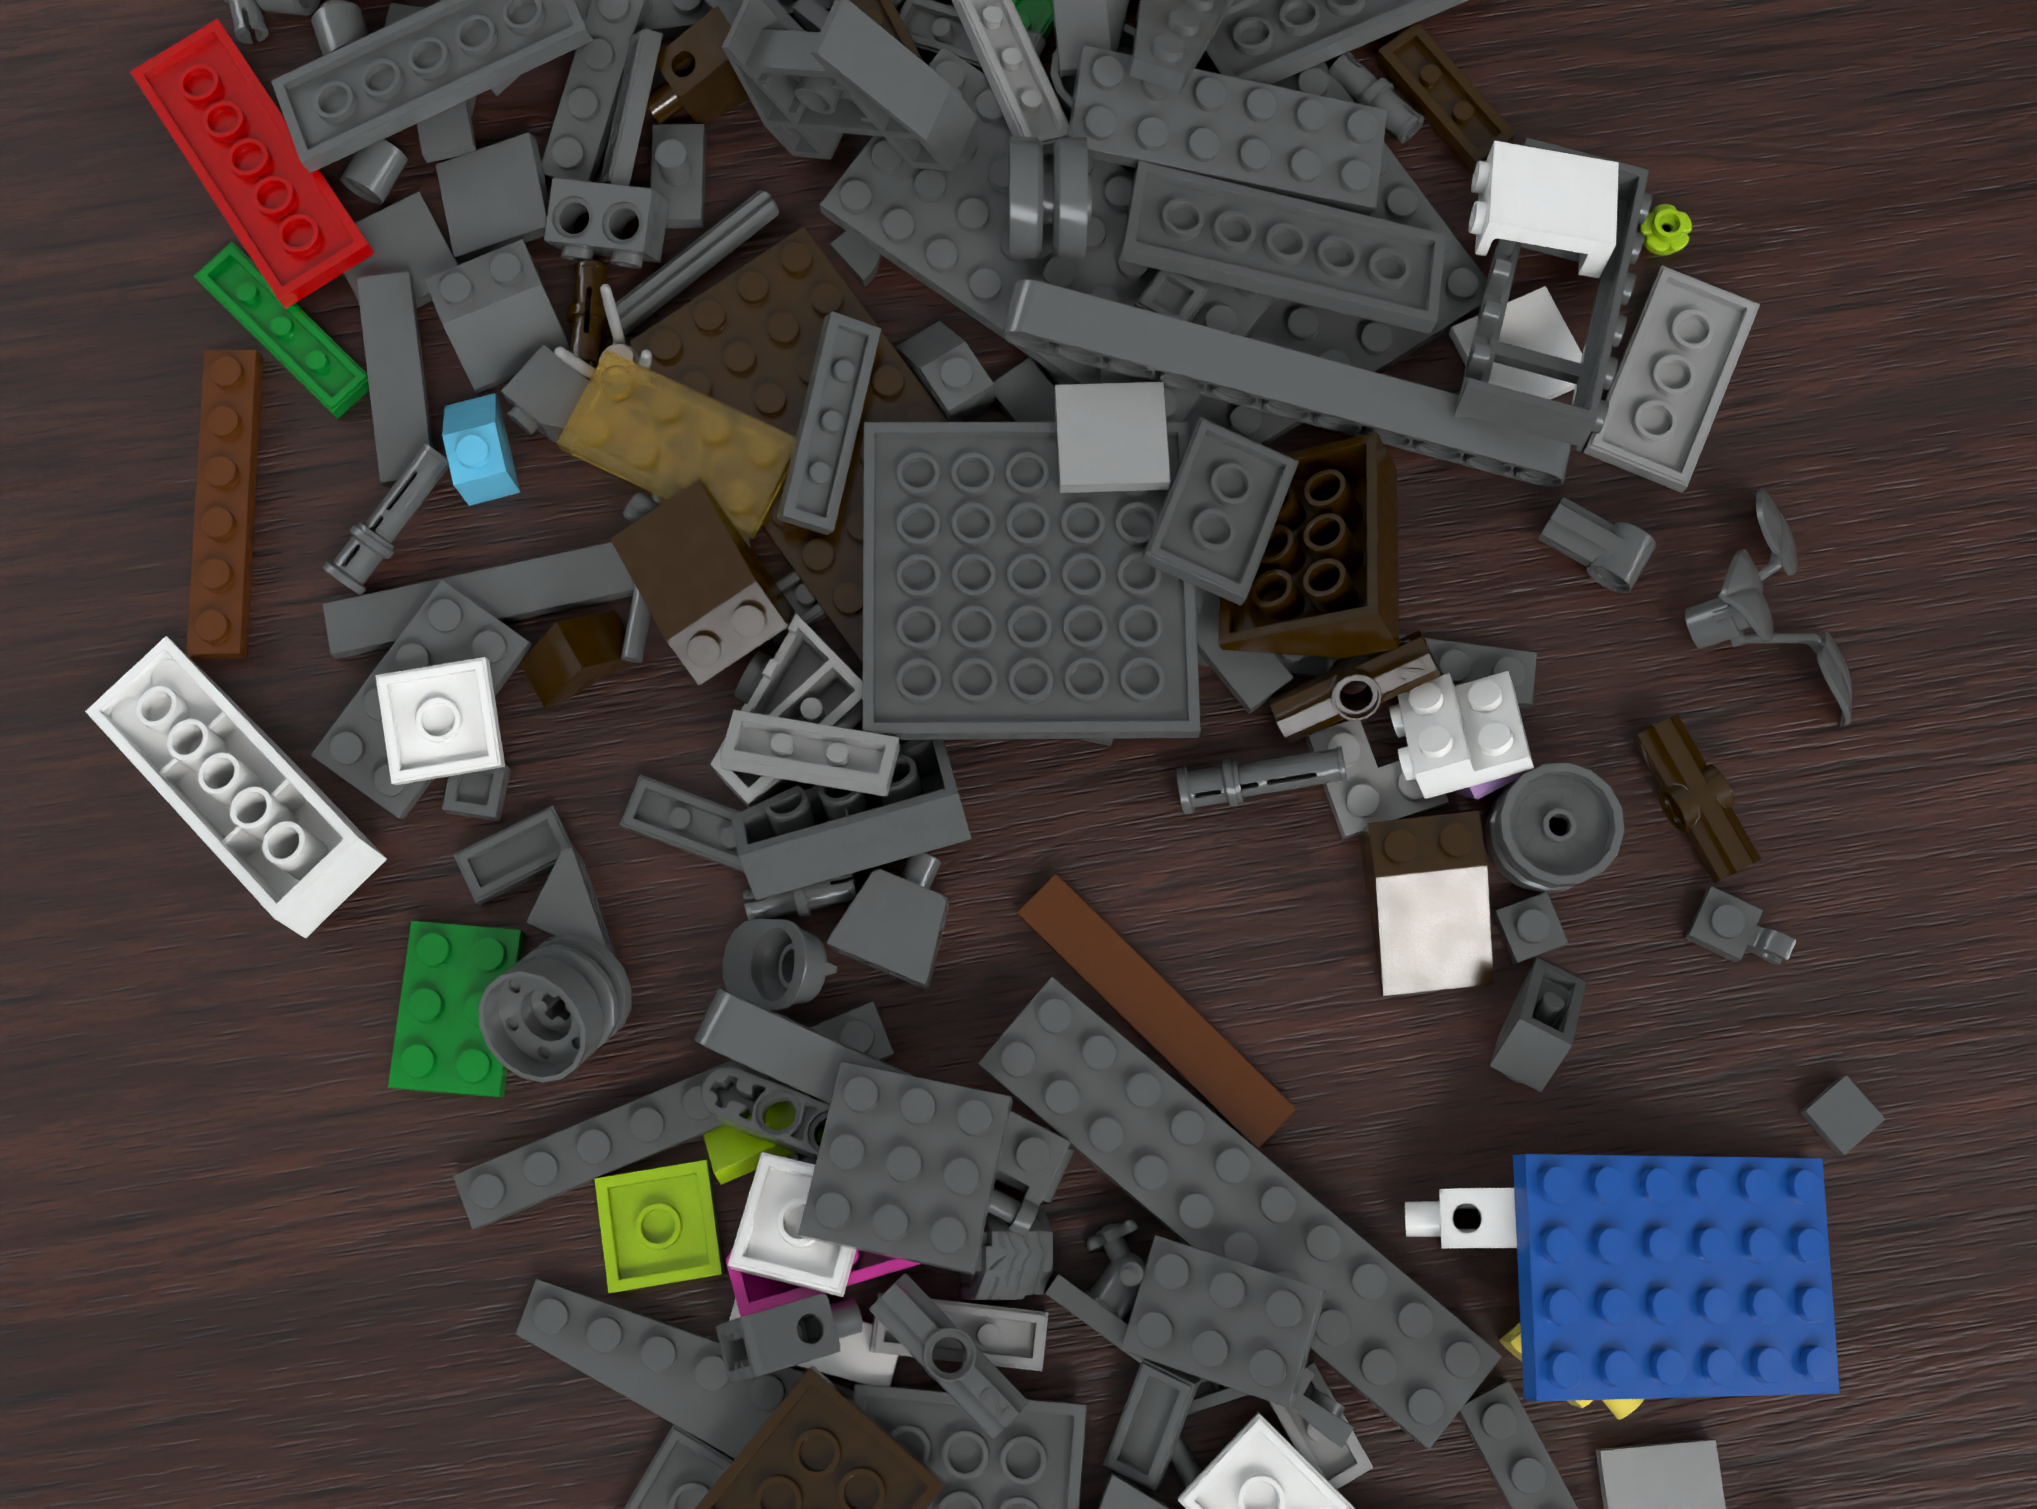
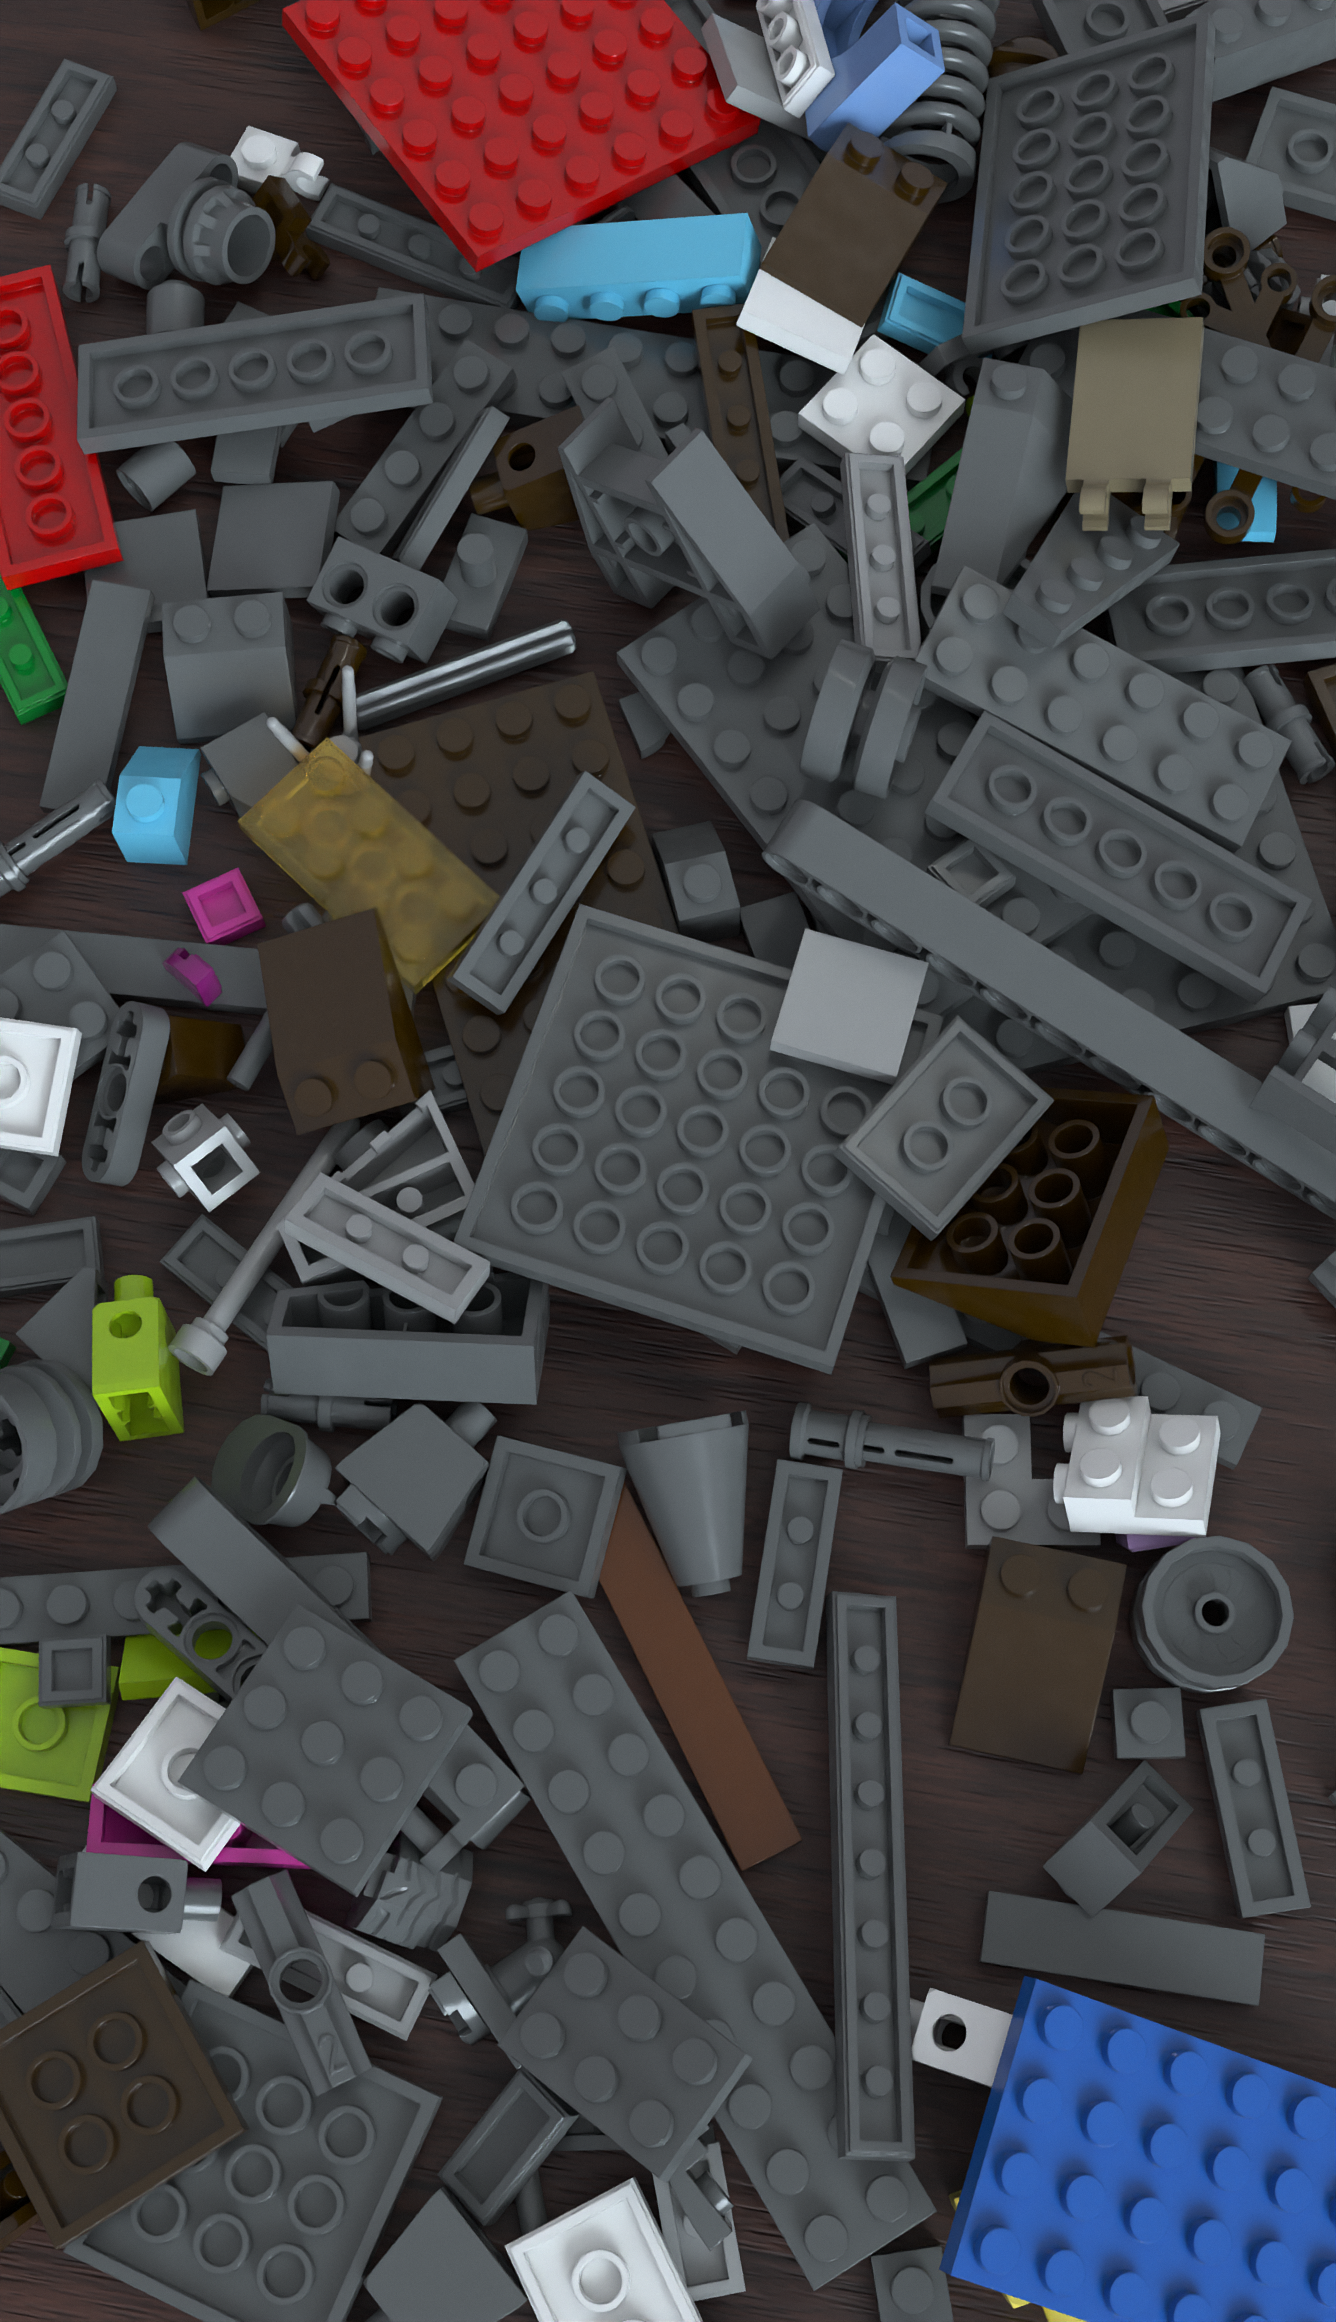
camera: 20 degrees right, 5 degrees down
none -> dark grey tile [39,1634,111,1709]
none -> dark grey beam [82,1001,170,1186]
none -> lime torso [92,1275,184,1442]
none -> light grey brick [151,1103,260,1212]
none -> magenta tile [162,947,222,1007]
none -> light grey piece [168,1118,360,1376]
none -> dark pink tile [182,867,266,946]
none -> dark grey tile [335,1484,407,1555]
none -> dark grey tile [428,1971,492,2046]
none -> dark grey tile [464,1435,627,1598]
none -> dark grey cone [617,1410,749,1597]
none -> dark grey plate [747,1459,843,1670]
none -> dark grey tile [825,1591,915,2162]
none -> dark grey tile [979,1891,1265,2006]
none -> dark grey plate [1195,1699,1311,1919]

